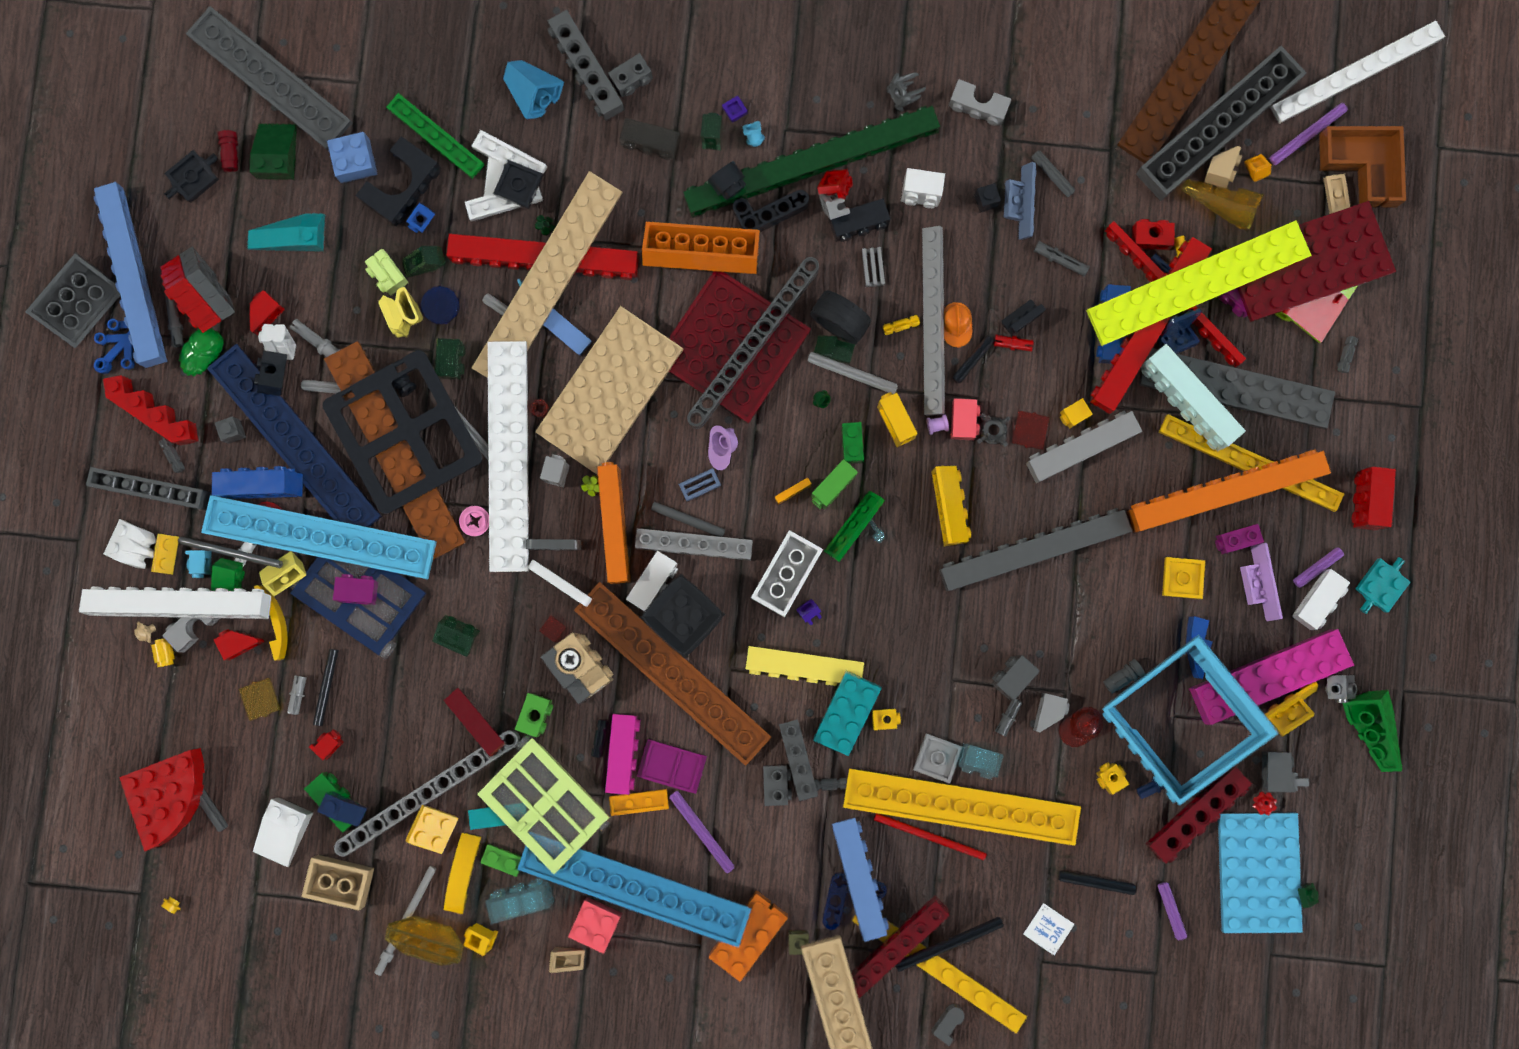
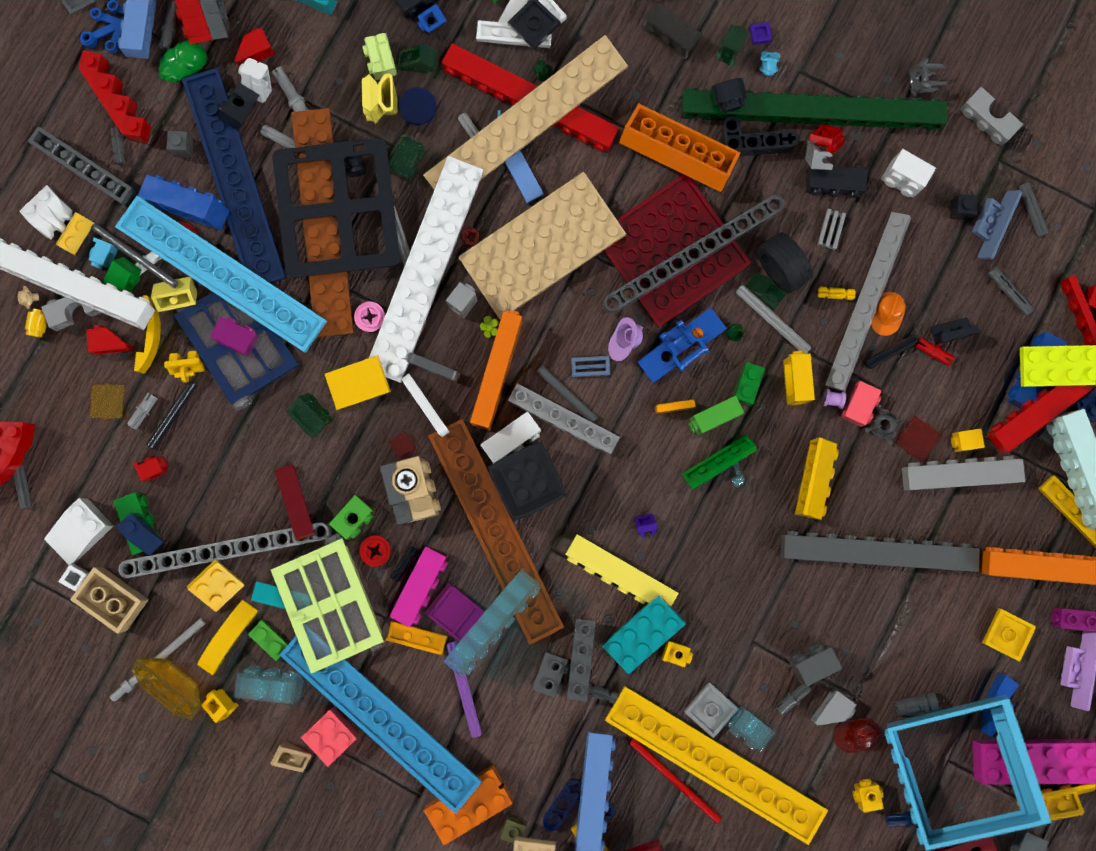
camera: 15 degrees right, 0 degrees up
white brick [751,530,823,617] -> none
none -> white brick [58,563,89,591]
none -> yellow hips [164,351,205,383]
none -> yellow tile [325,355,391,410]
none -> red gear [360,536,391,567]
none -> clear light blue brick [443,568,541,677]
none -> blue piece [638,308,727,383]

